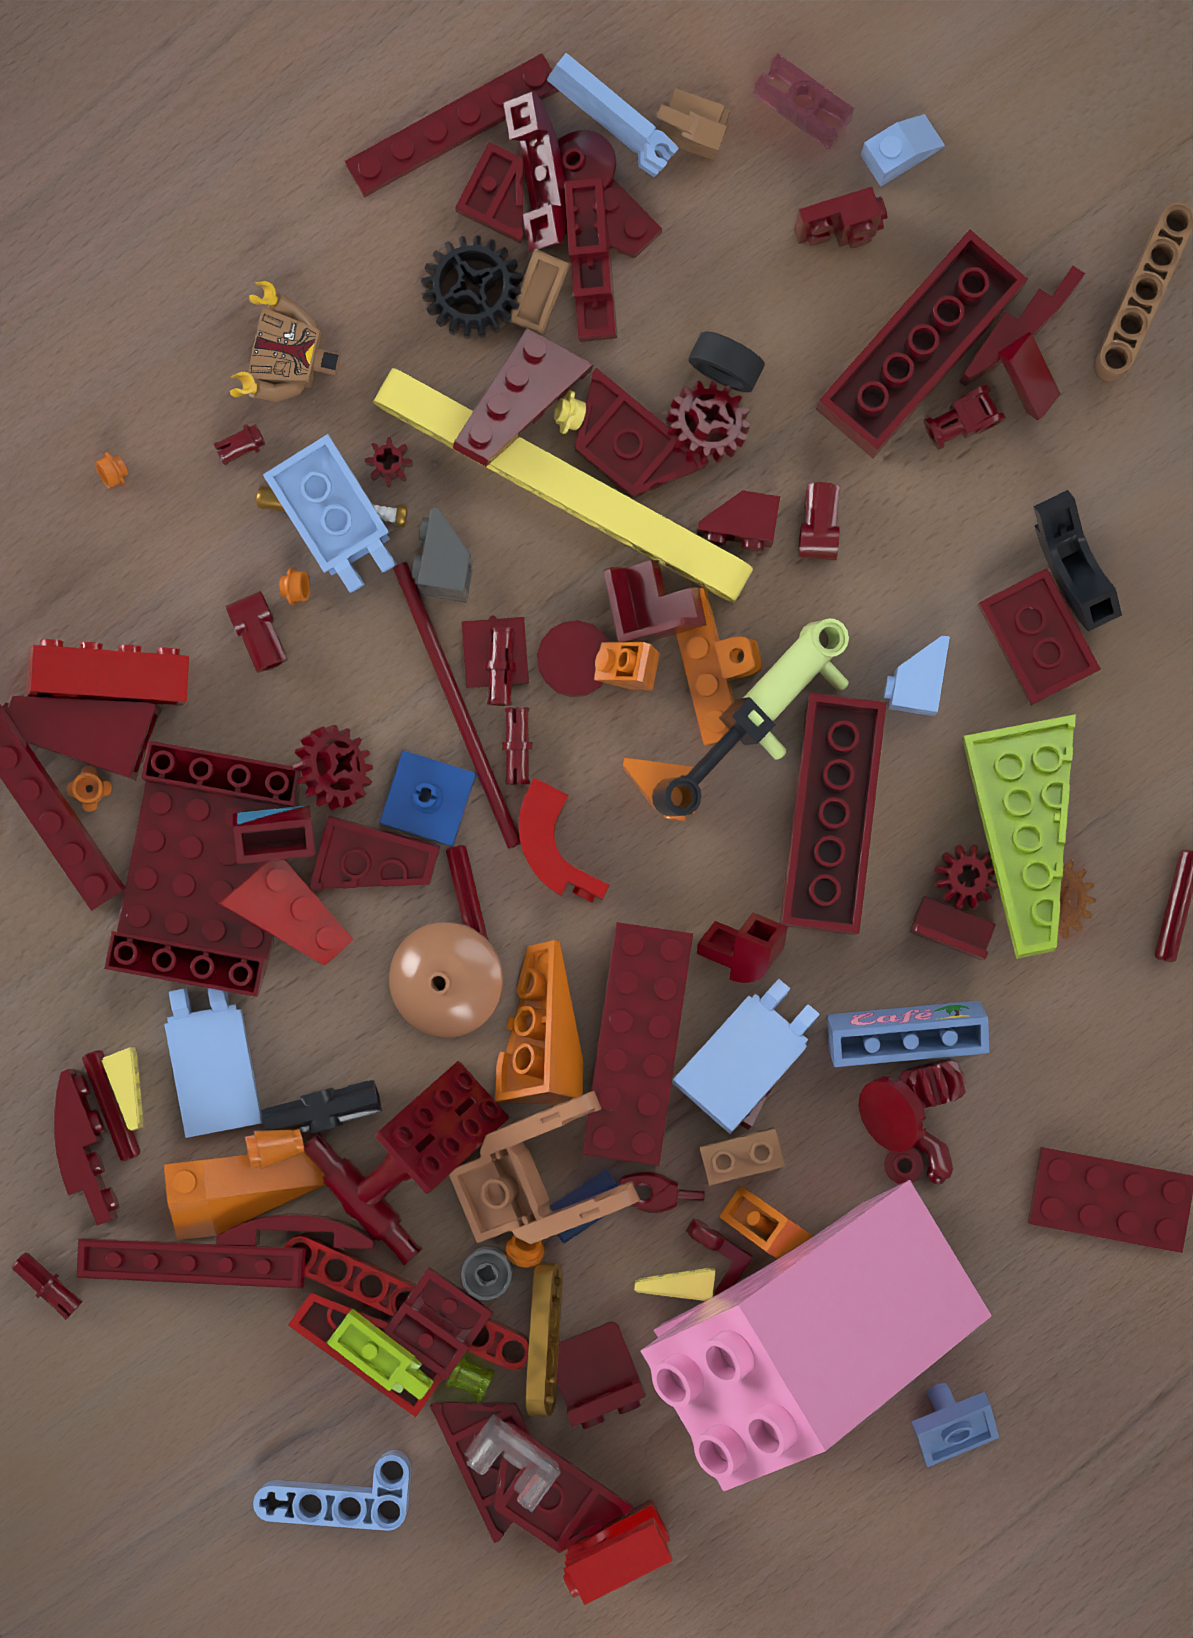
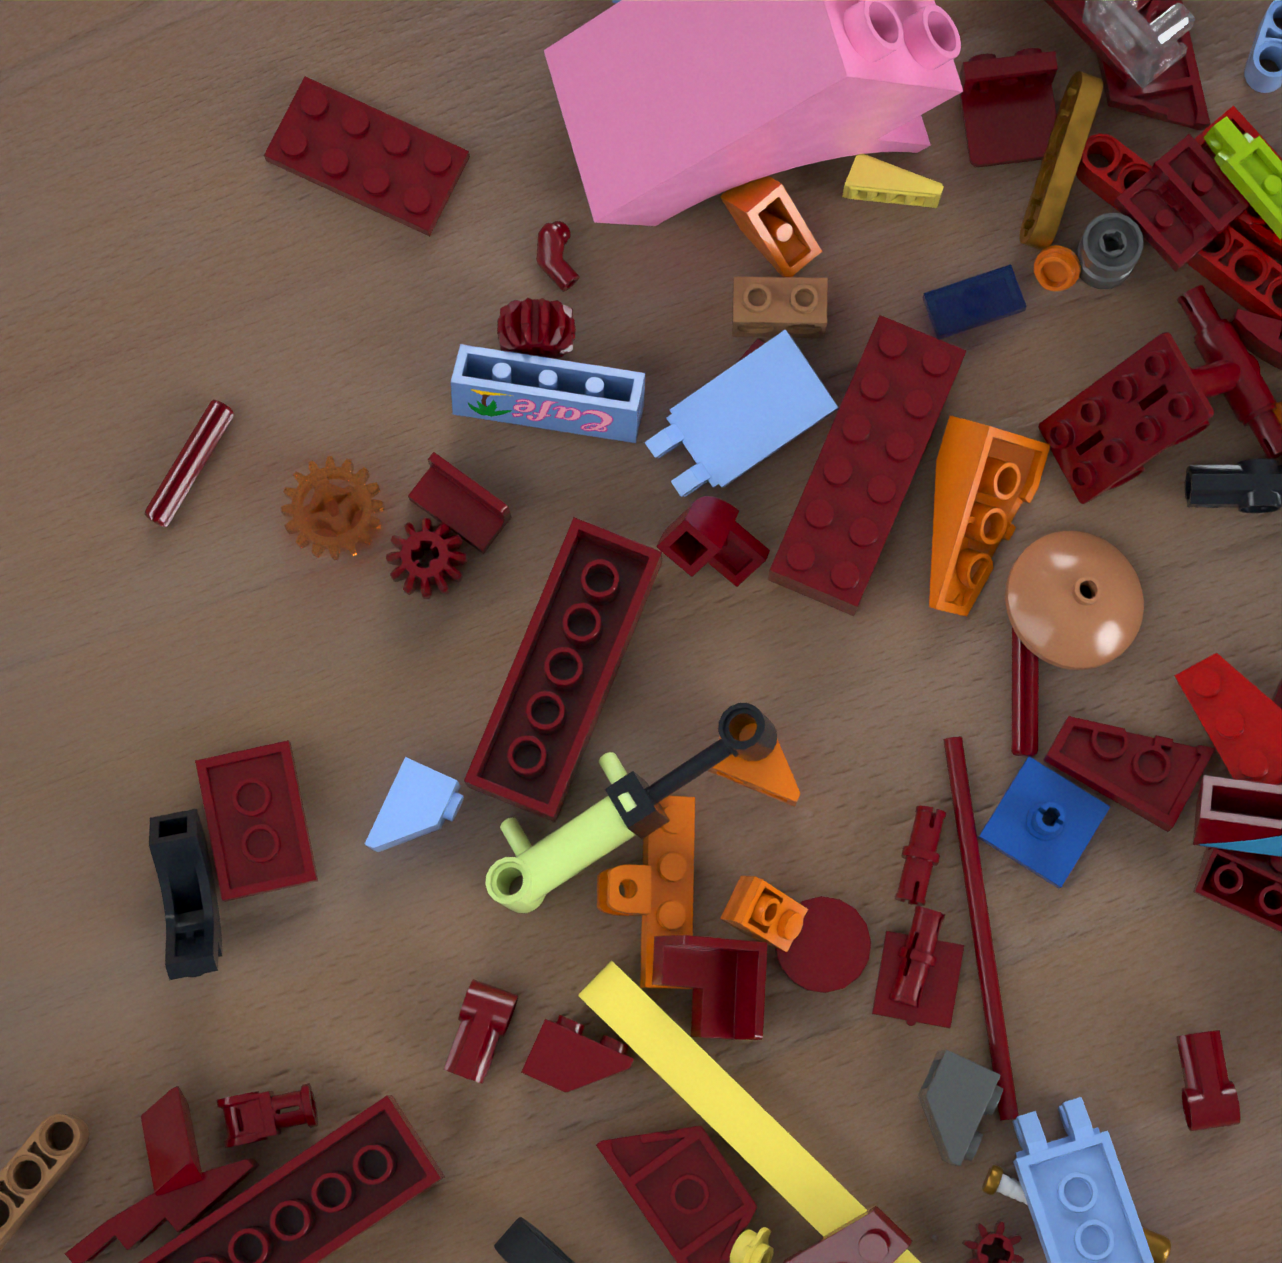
camera: 165 degrees left, 5 degrees down
orange plate [279,567,310,605] -> none
dark red gear [293,725,373,810] -> none
clear neon green bush [445,1356,495,1402] -> none
nougat plate [449,1091,640,1244] -> none
red arch [519,778,610,903] -> none
dark red hand [619,1172,705,1213] -> none
dark red gear [666,380,751,463] -> none
dark red piece [685,1218,753,1295] -> none
dark red tile [858,1076,926,1153] -> none
dark red plate [884,1148,924,1184] -> none
lime wing [962,714,1076,959] -> none

